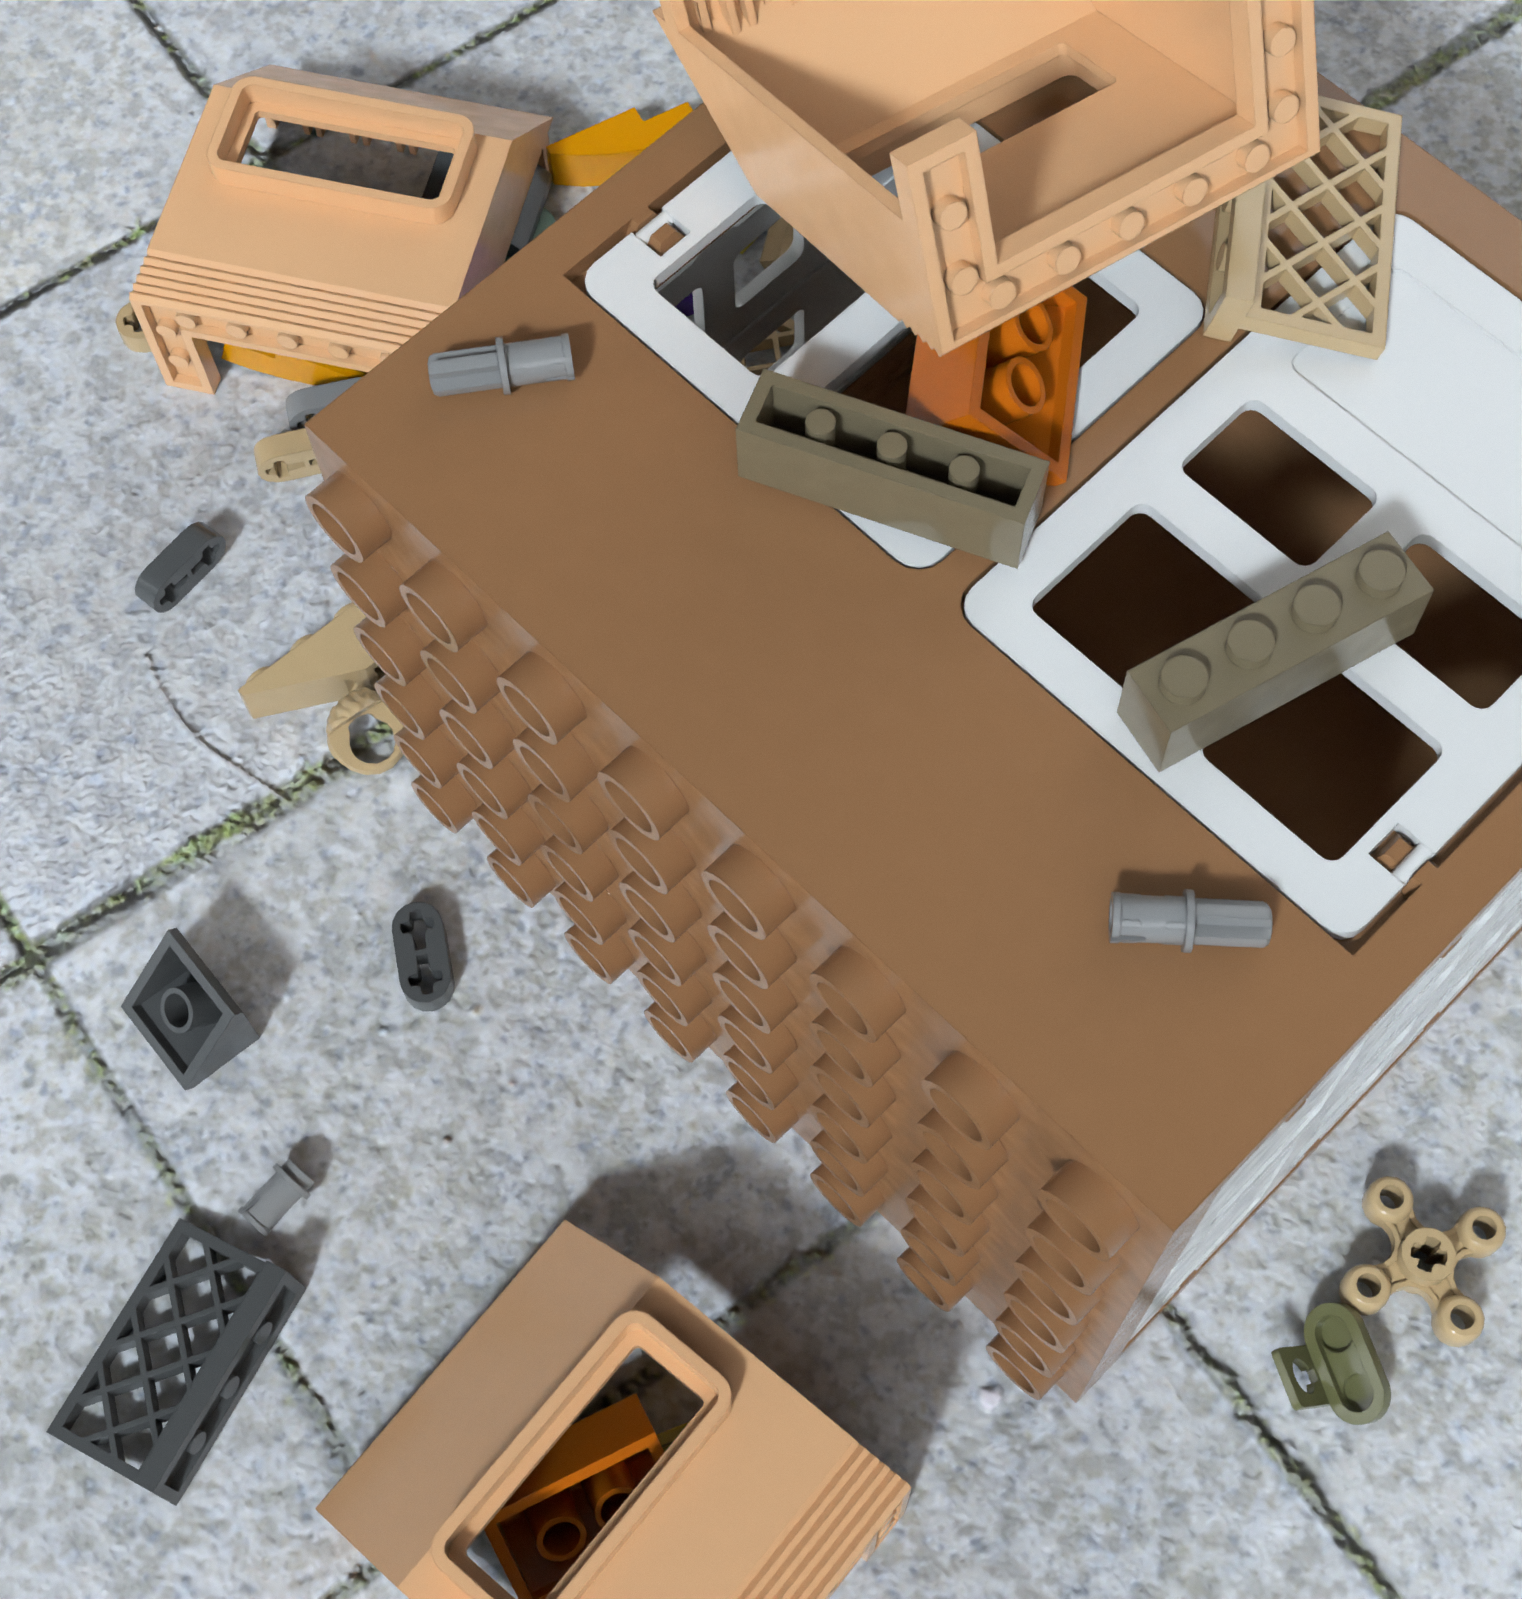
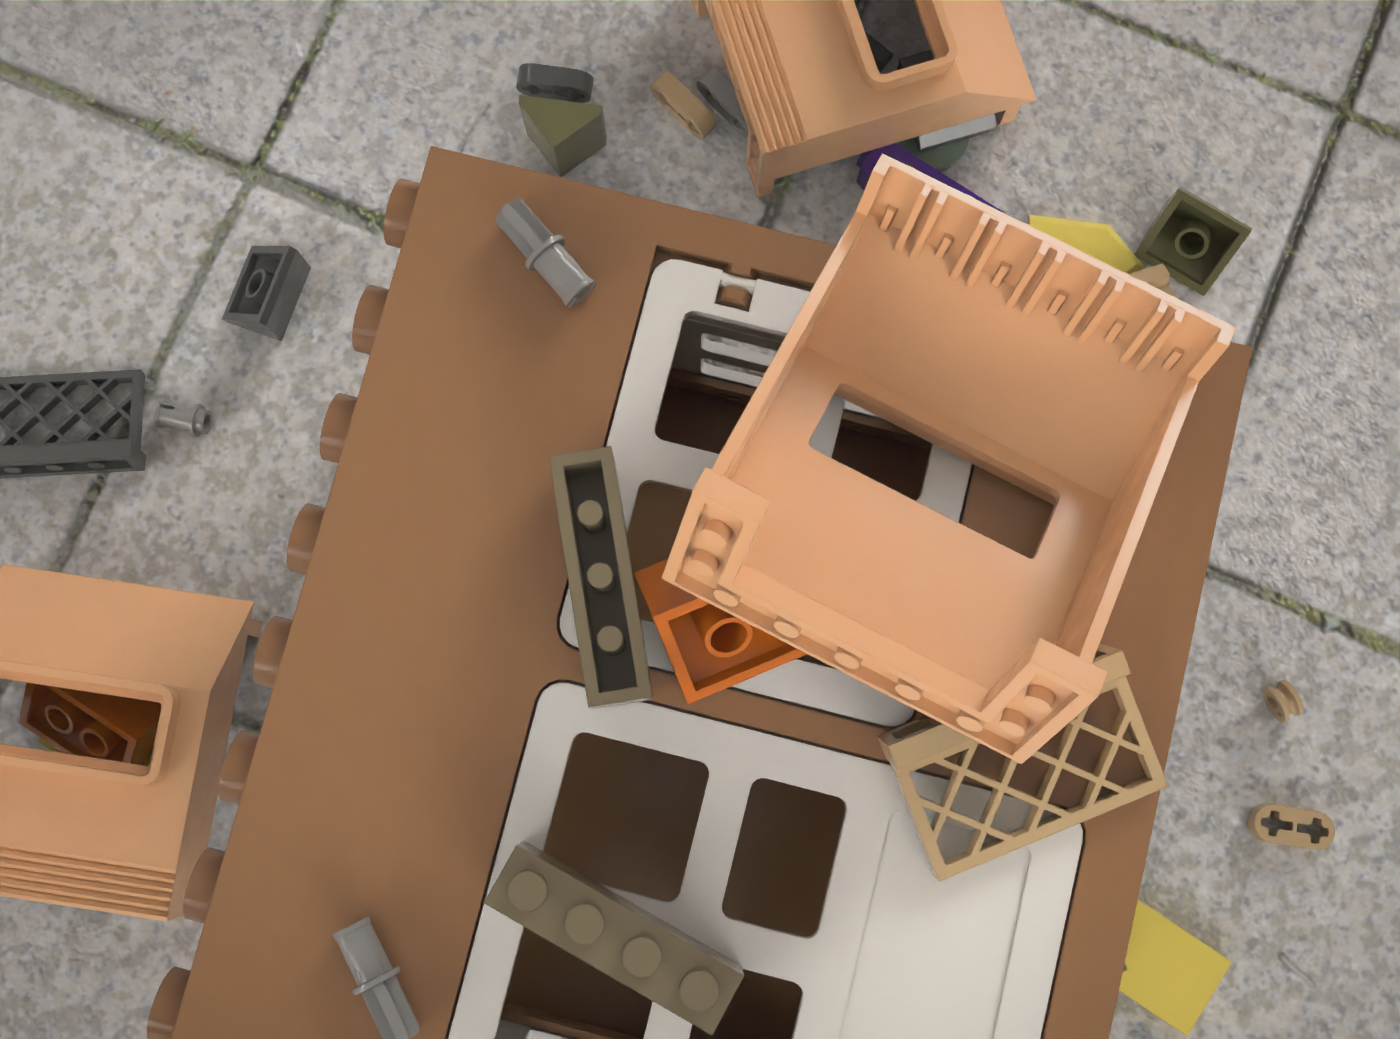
camera: 55 degrees right, 15 degrees up
light orange slope [546,102,693,187] -> none
none -> olive slope [519,95,607,177]

